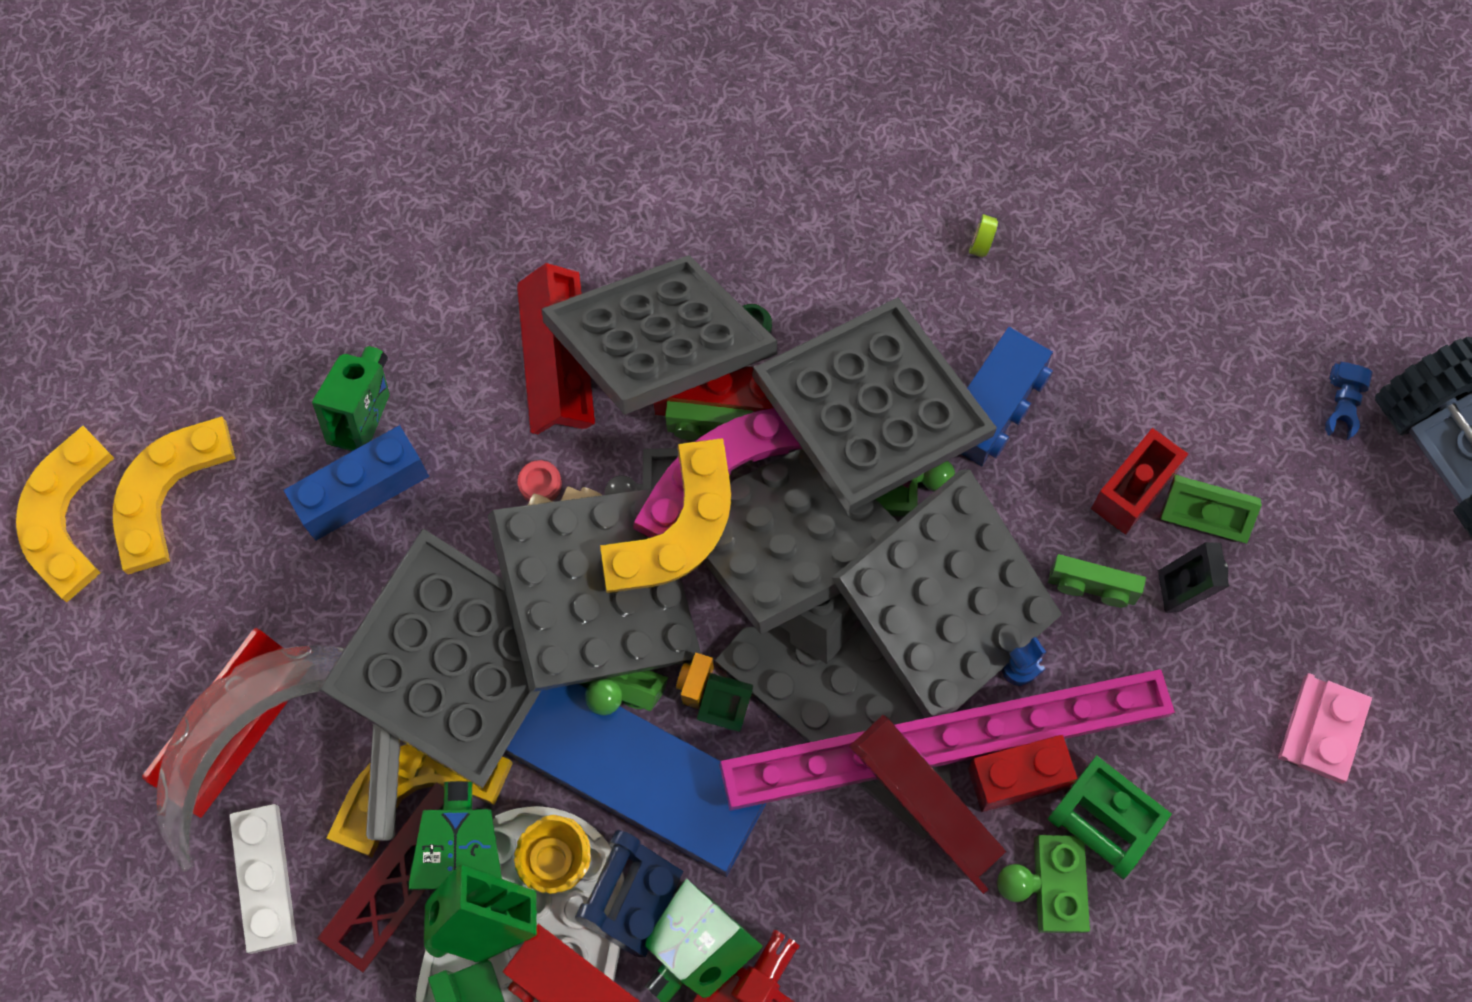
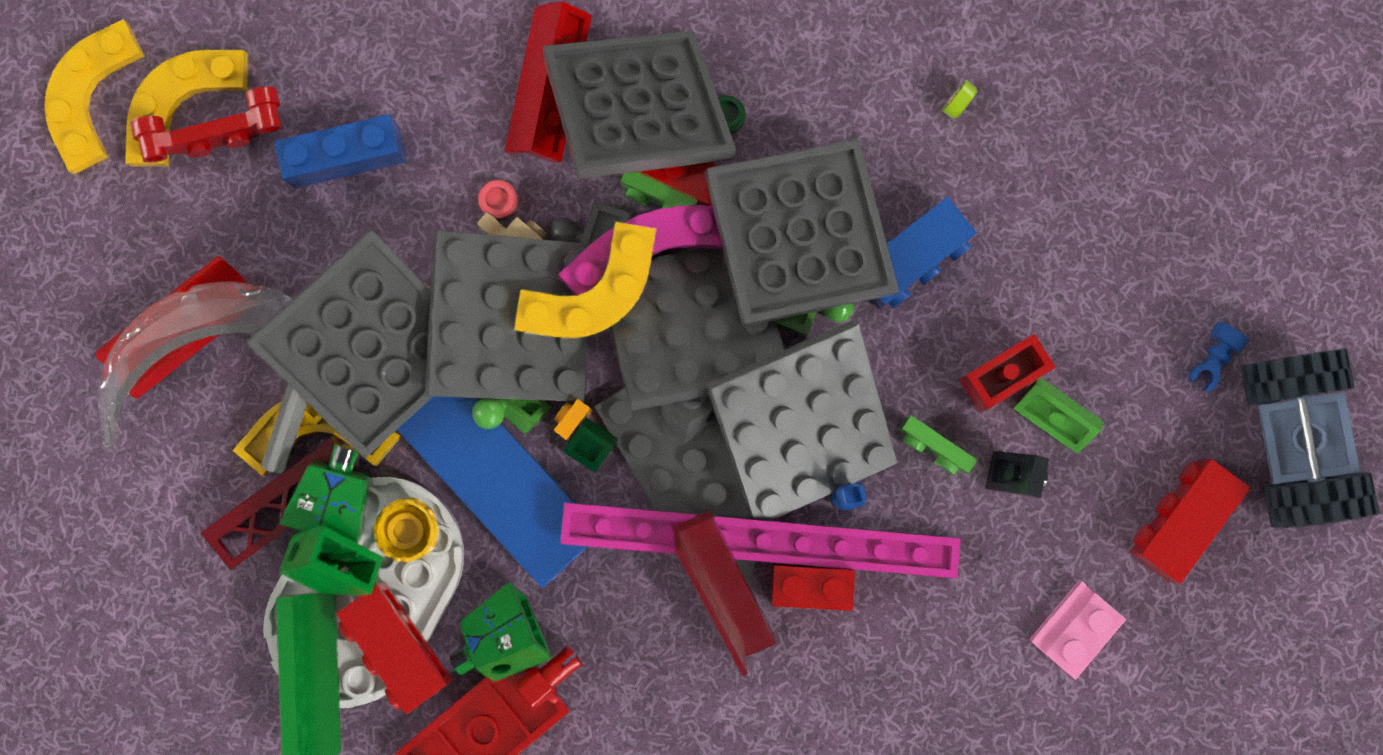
camera: 15 degrees right, 15 degrees up
white plate [229,804,297,954] -> none
green torso [312,346,390,451] -> none
dark blue plate [575,830,684,957] -> none
bright green plate [997,835,1090,933] -> none
green plate [1047,755,1172,880] -> none
none -> red plate [130,86,282,163]
none -> red brick [1130,459,1250,584]

